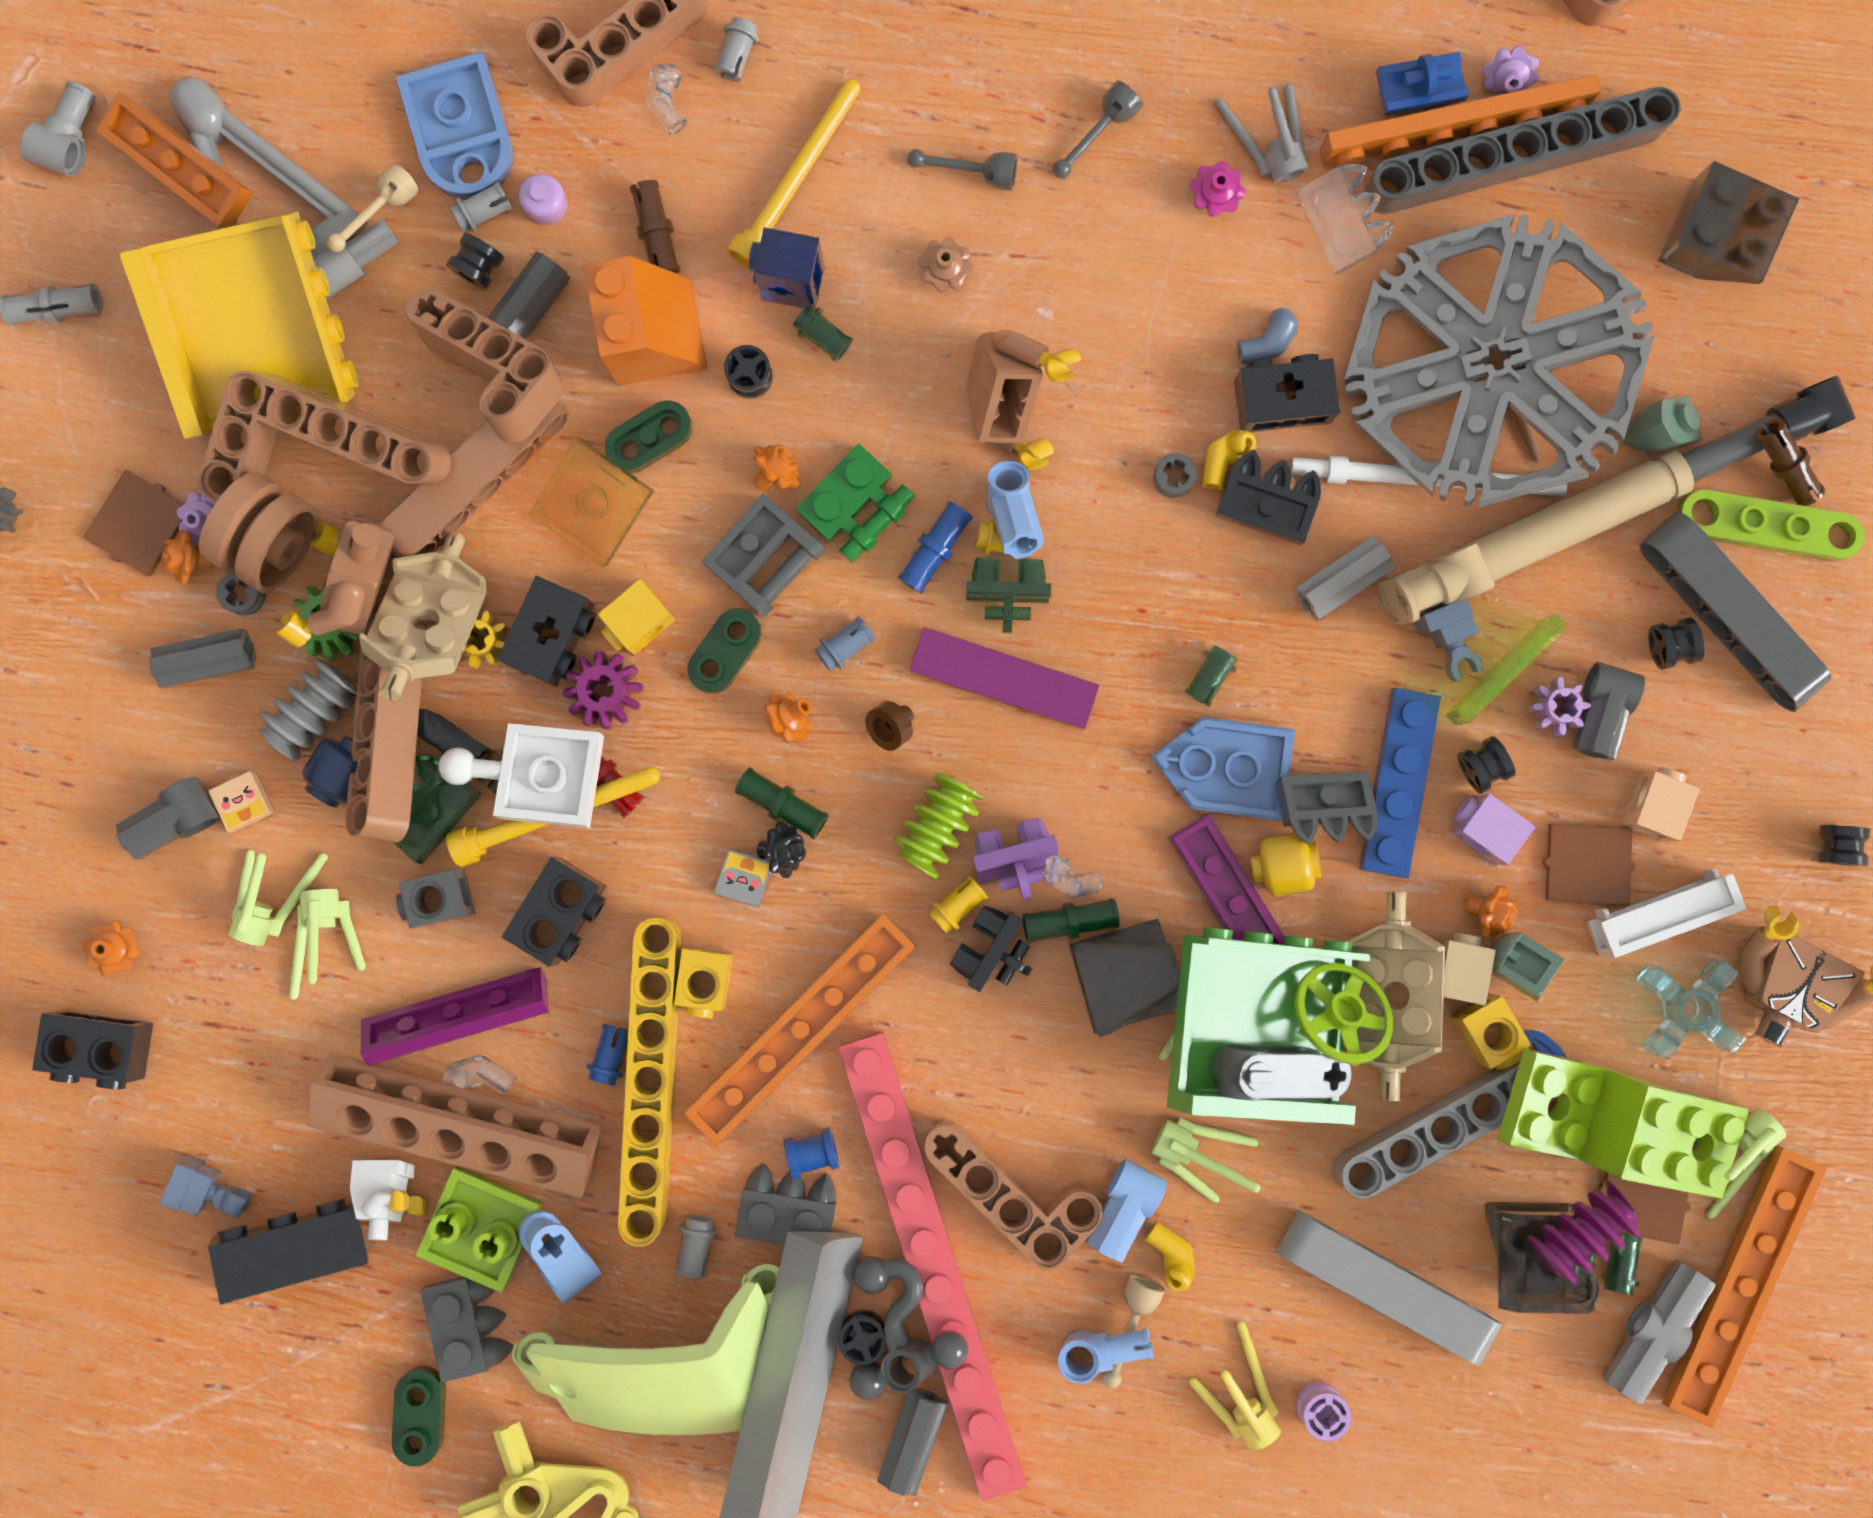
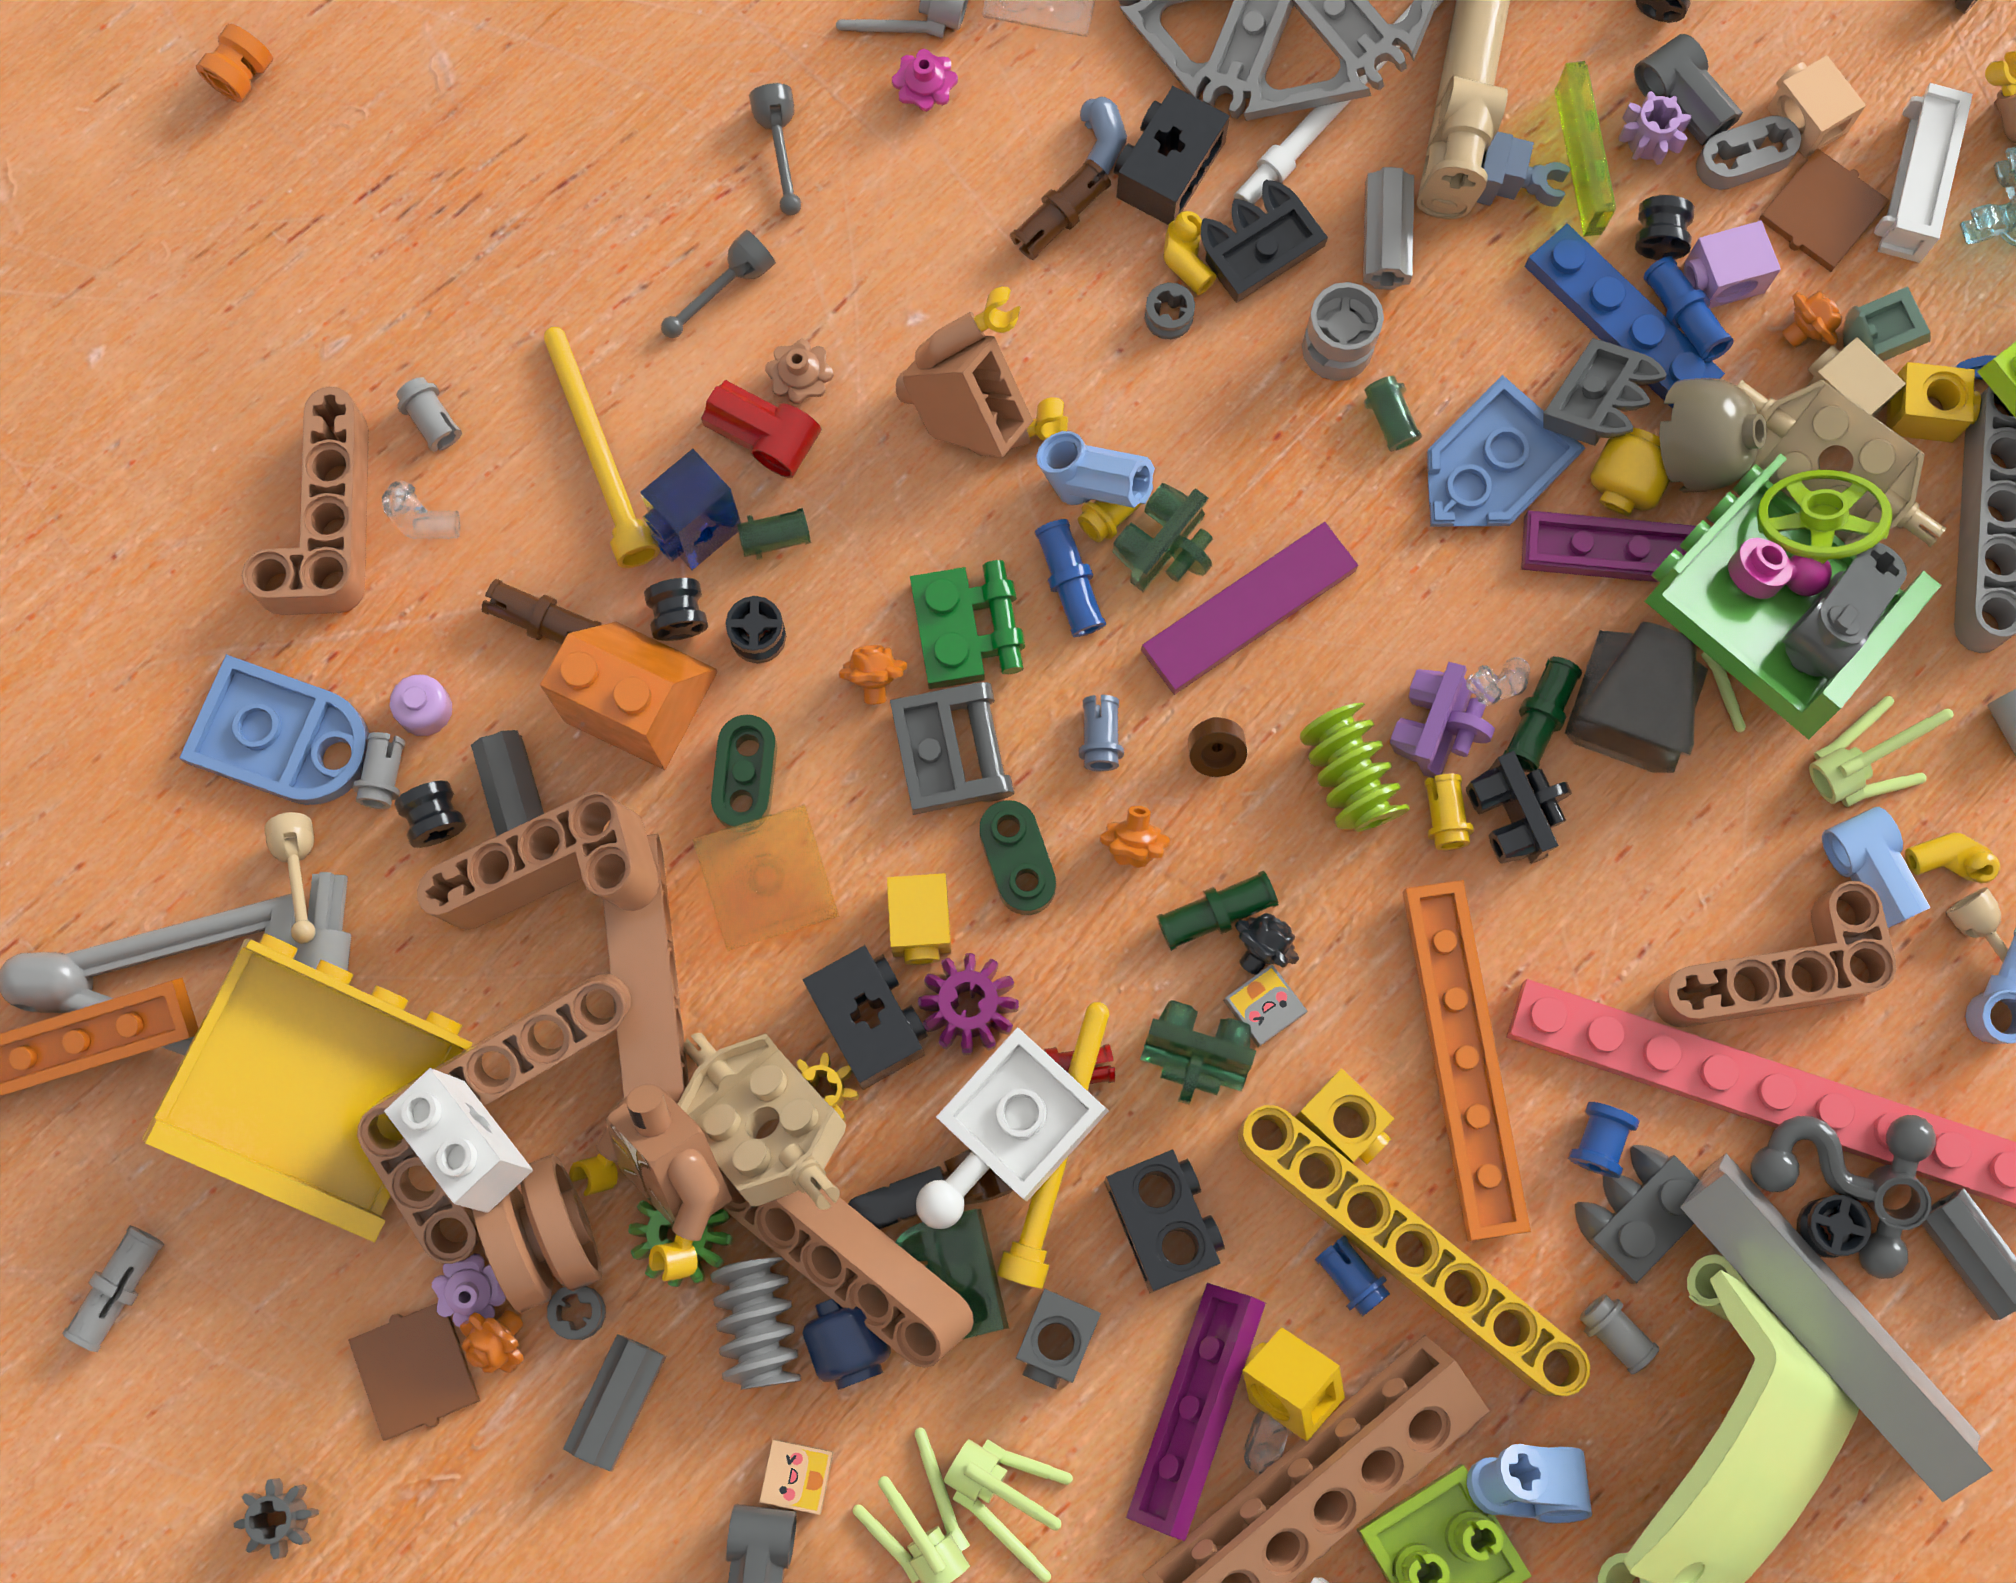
camera: 55 degrees left, 10 degrees down
none -> white brick [384,1068,533,1213]
none -> black wheel [644,578,708,641]
none -> red piece [701,380,822,478]
none -> reddish brown pin [1010,159,1111,260]
none -> clear green hips [1140,1000,1256,1105]
none -> yellow brick [1243,1327,1345,1442]
none -> light grey wheel [1302,282,1384,381]
none -> blue pin [1643,256,1734,362]
none -> dark tan cylinder [1659,378,1767,493]
none -> light grey beam [1696,116,1802,190]
none -> dark pink plate [1728,538,1832,599]

